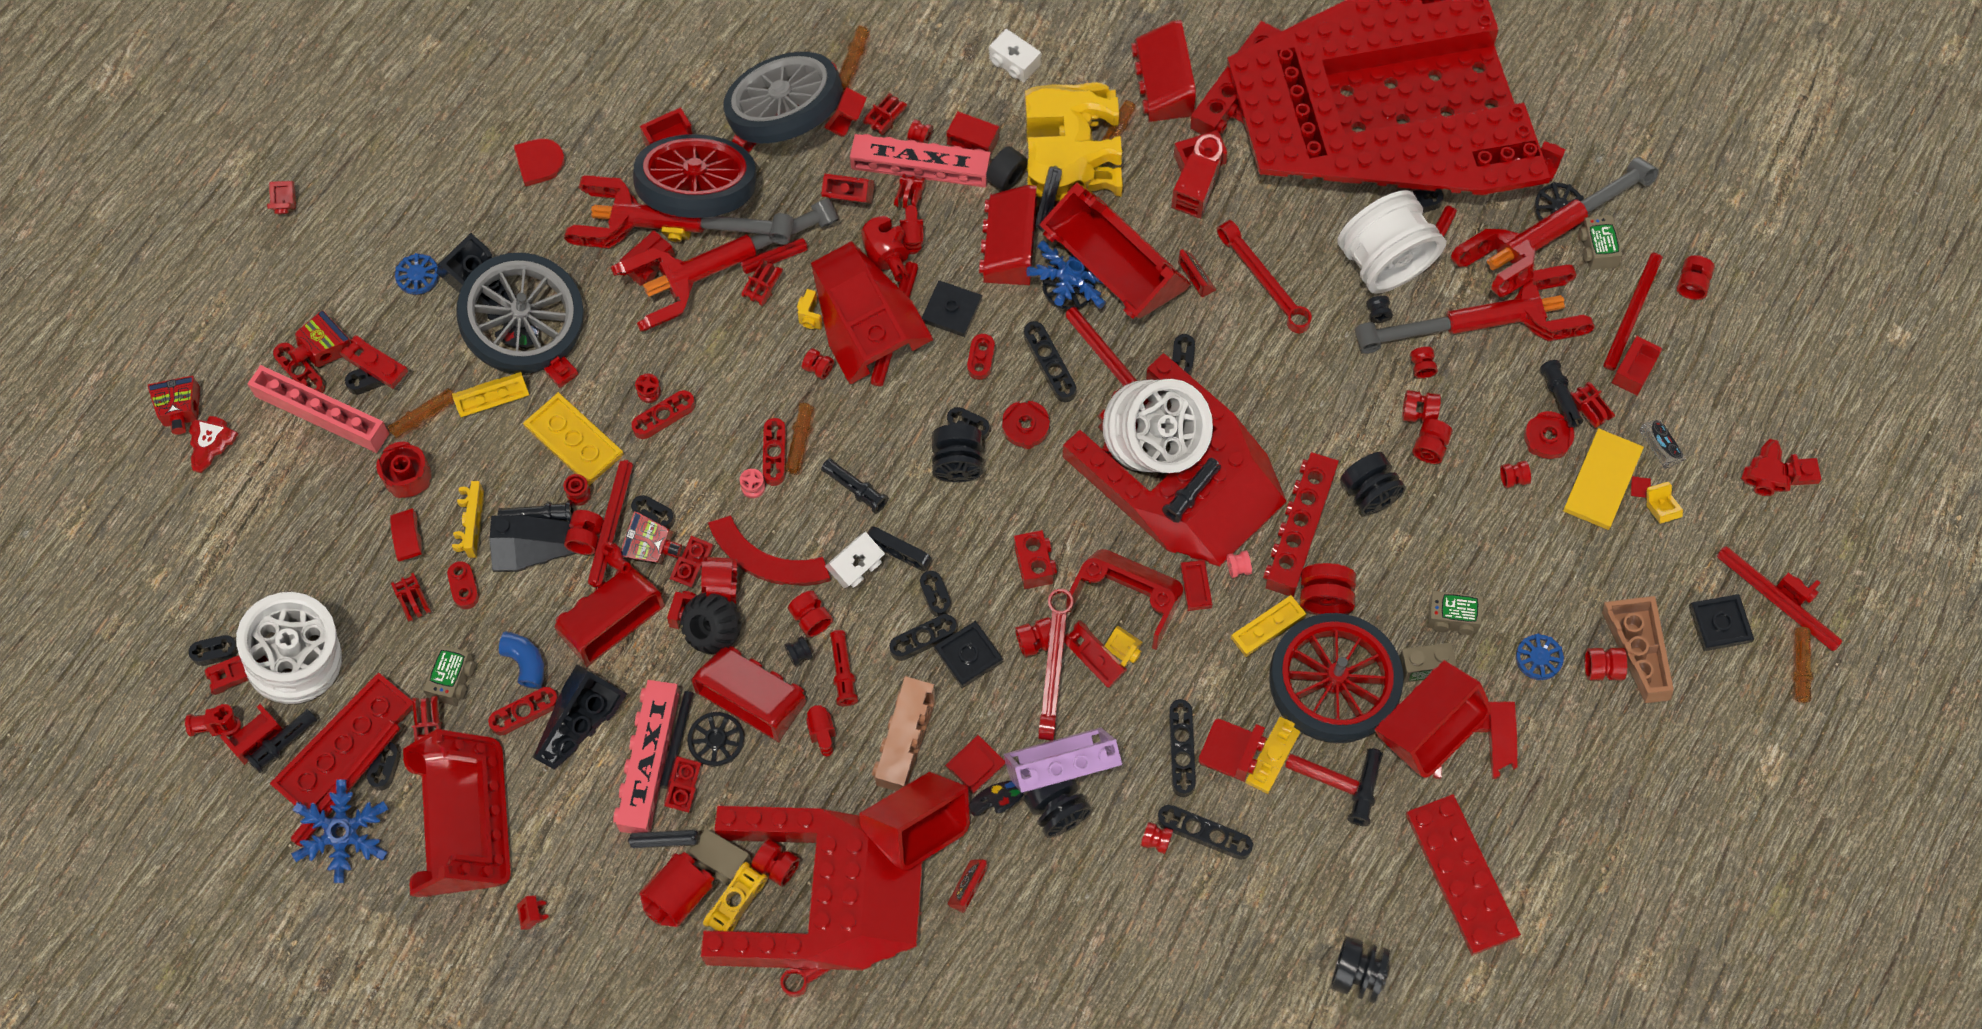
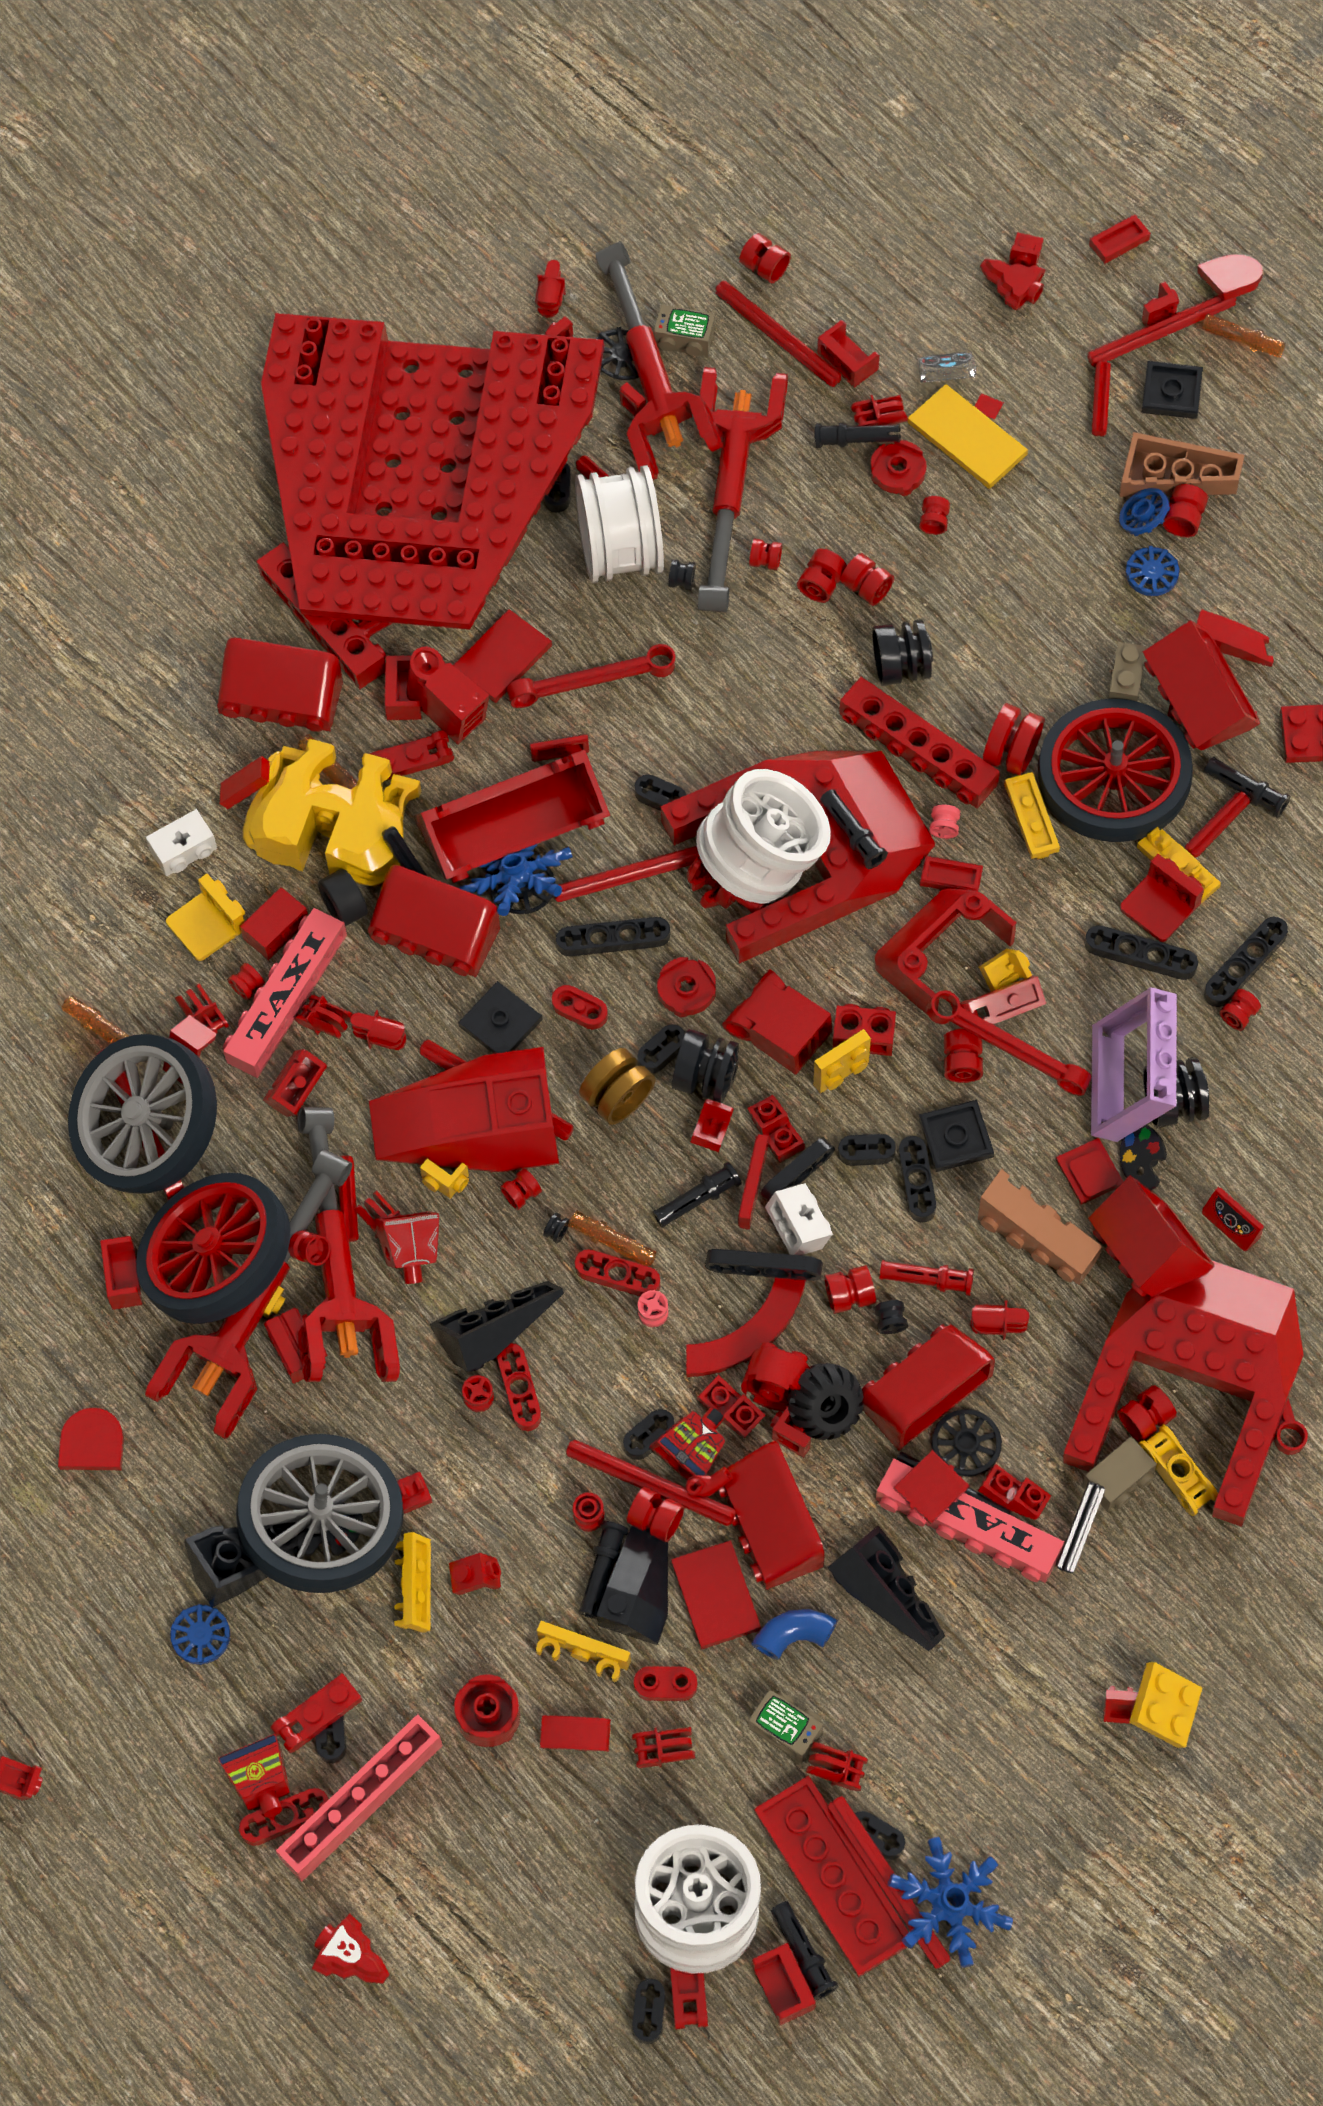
camera: 70 degrees left, 0 degrees up
red torso [147,375,200,435] -> none
red connector [185,704,242,737] -> none
clear orange pin [387,388,454,439] -> none
red windscreen [403,729,511,897] -> none
red beam [488,687,558,736] -> none
yellow tile [523,392,624,486] -> none
red cylinder [639,852,714,927] -> none
red piece [861,216,909,282] -> none
brick [1427,591,1483,635] -> none
yellow bracket [1646,482,1683,524] -> none
none -> yellow bracket [166,873,245,961]
none -> red tile [220,756,270,810]
none -> red wheel [288,1230,331,1266]
none -> red plate [369,731,455,781]
none -> red torso [374,1211,439,1284]
none -> black wedge [430,1281,564,1372]
none -> red bracket [449,1553,501,1595]
none -> red tile [454,609,552,703]
none -> red arm [535,260,566,318]
none -> black bush [543,1212,570,1243]
none -> pearl gold wheel [579,1048,656,1125]
none -> red tile [620,382,646,417]
none -> red tile [671,1540,761,1650]
none -> red bracket [690,1099,734,1153]
none -> black beam [705,1249,823,1281]
none -> red piece [722,969,832,1075]
none -> red tile [738,1134,769,1230]
none -> red slope [747,1095,805,1163]
none -> yellow plate [813,1029,871,1094]
none -> red piece [894,1450,970,1524]
none -> red tile [1089,214,1151,264]
none -> red axle [1091,361,1111,437]
none -> blue wheel [1119,488,1170,536]
none -> yellow plate [1129,1662,1203,1748]
none -> tile [1197,254,1263,301]

